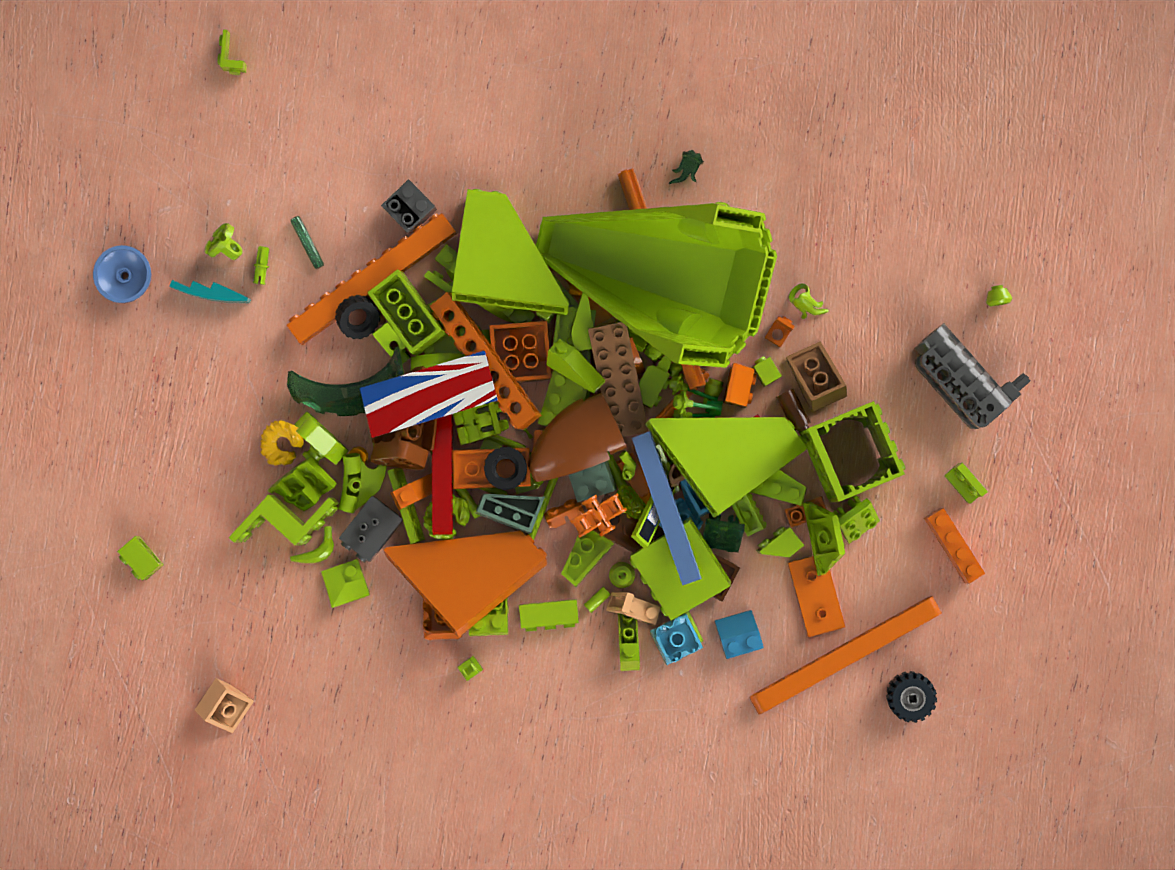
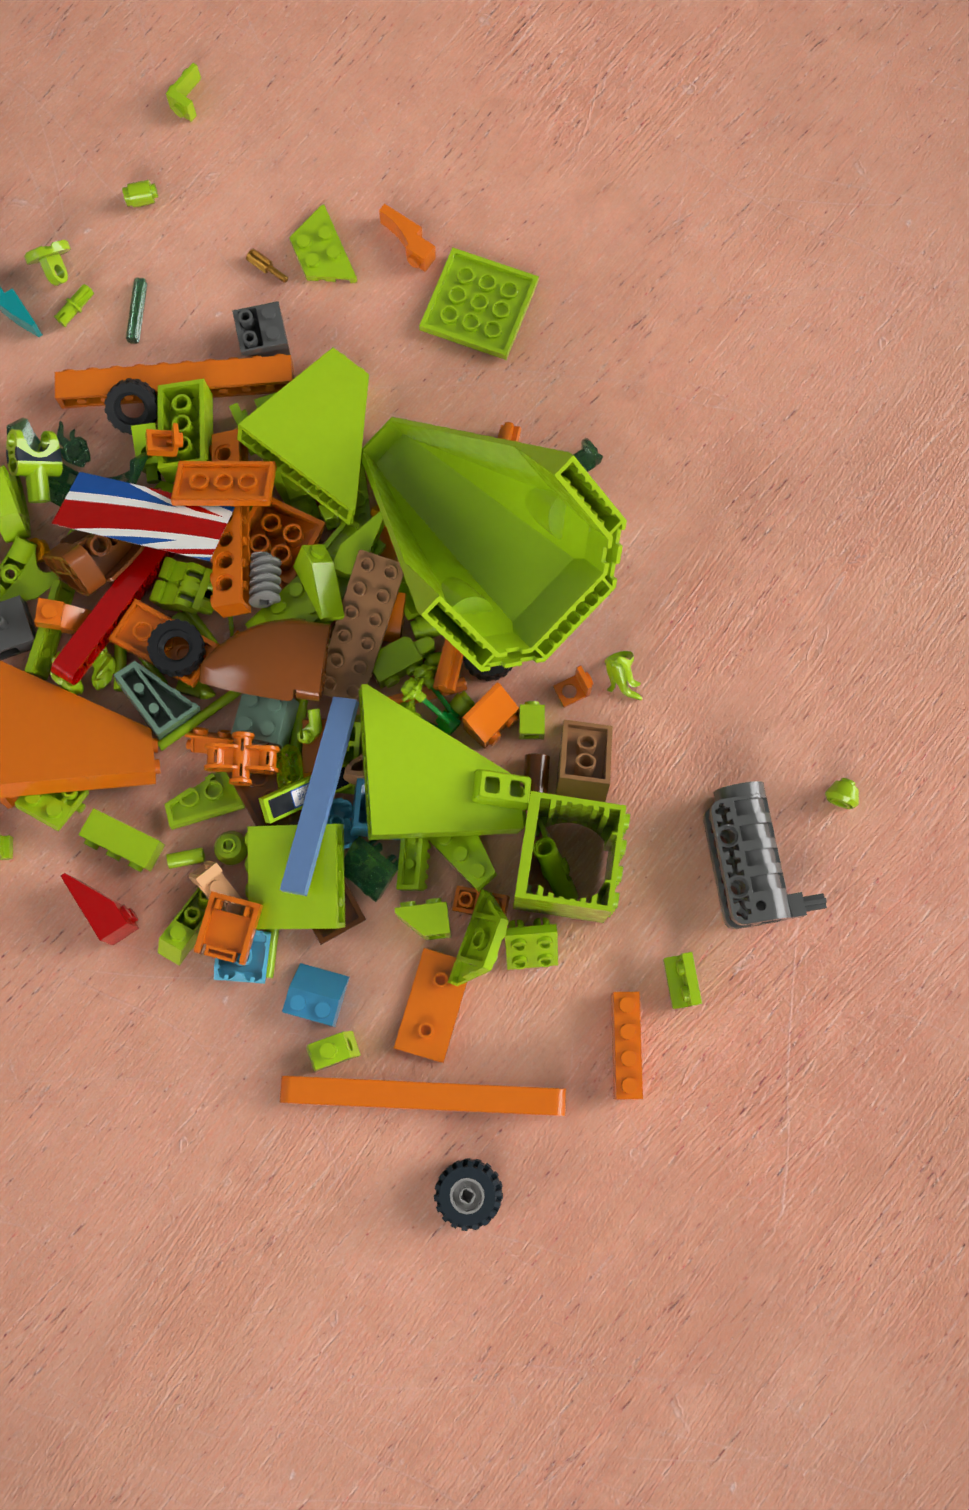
camera: 30 degrees right, 10 degrees down
none -> lime connector [6,429,63,503]
none -> clear green piece [57,421,91,467]
none -> red slope [60,873,139,945]
none -> lime brick [122,180,158,208]
none -> orange bracket [145,423,183,457]
none -> orange plate [171,461,277,506]
none -> orange container [194,891,263,966]
none -> pearl gold axle [246,248,288,283]
none -> light grey piece [249,552,282,608]
none -> lime wing [289,204,357,283]
none -> lime torso [306,1031,361,1072]
none -> orange slope [379,203,436,272]
none -> lime plate [419,247,539,360]
none -> lime piece [472,769,532,810]
none -> lime pin [533,817,579,901]

